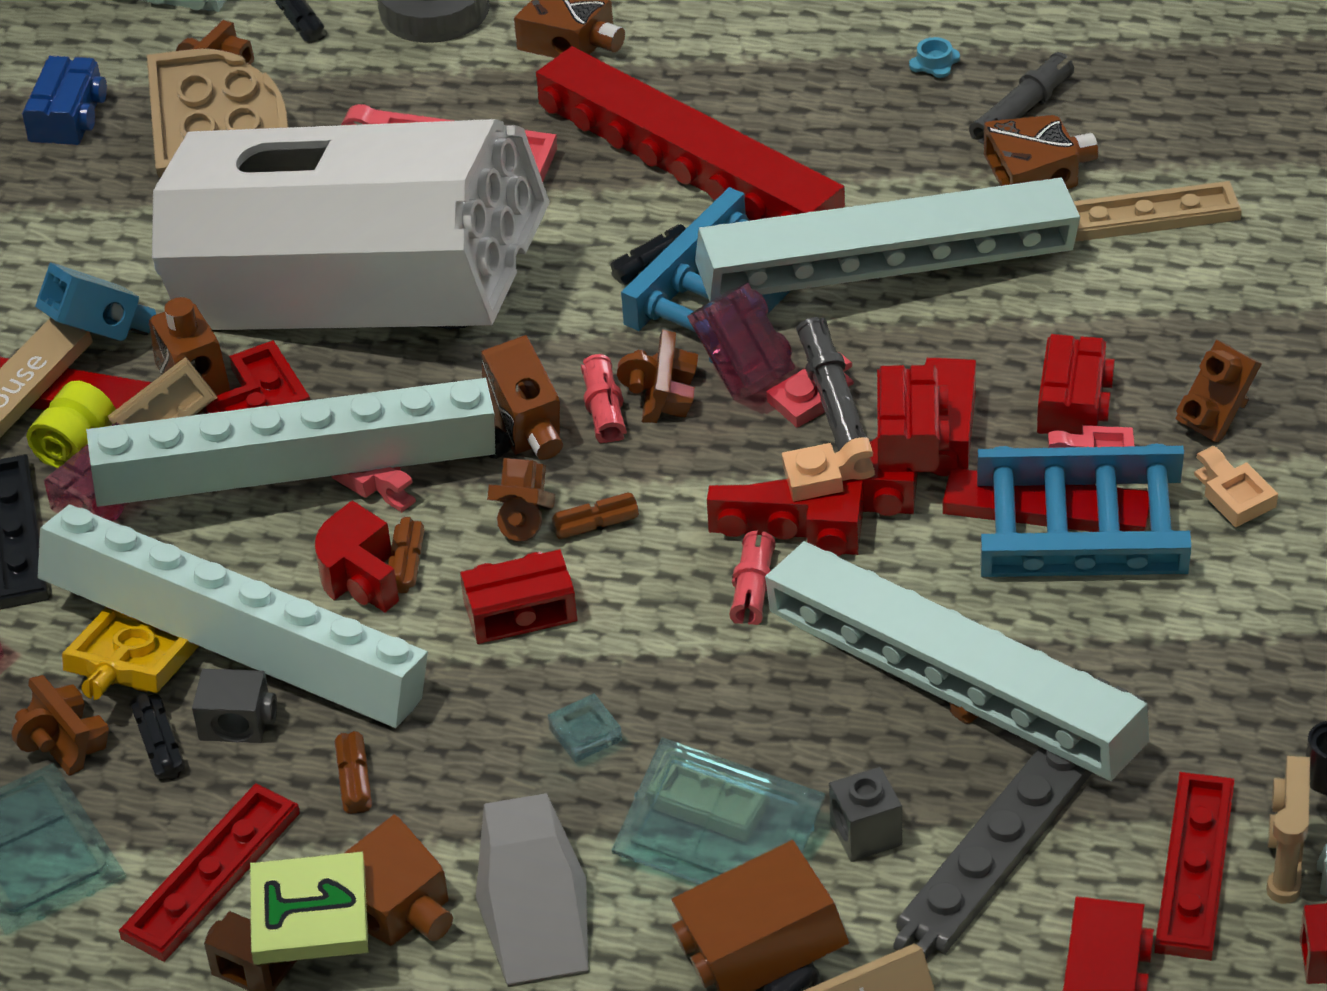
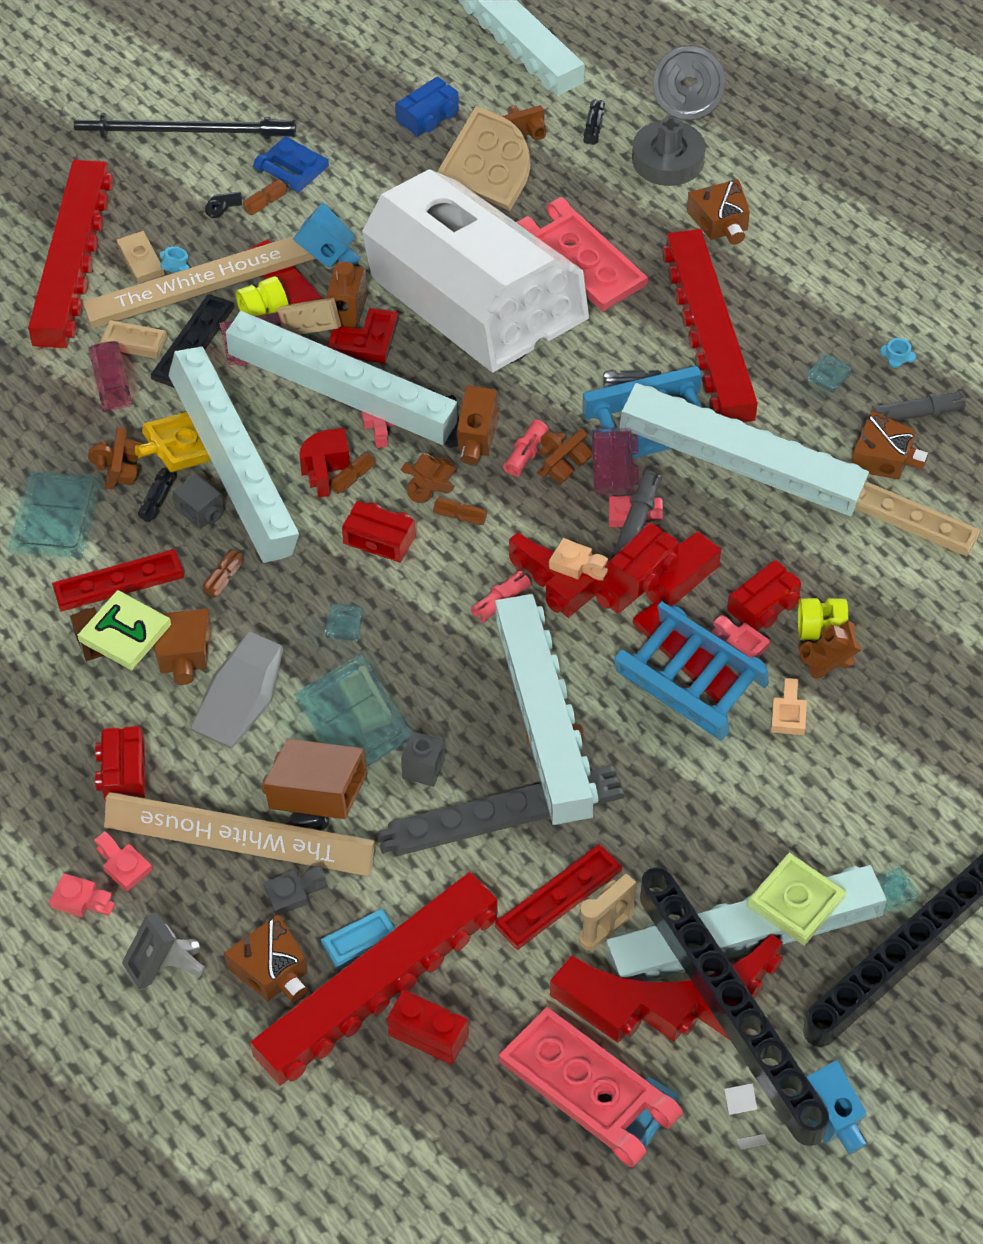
camera: 35 degrees right, 10 degrees up
none -> neon yellow wheel [798,598,848,640]
none -> clear light blue plate [808,354,851,393]

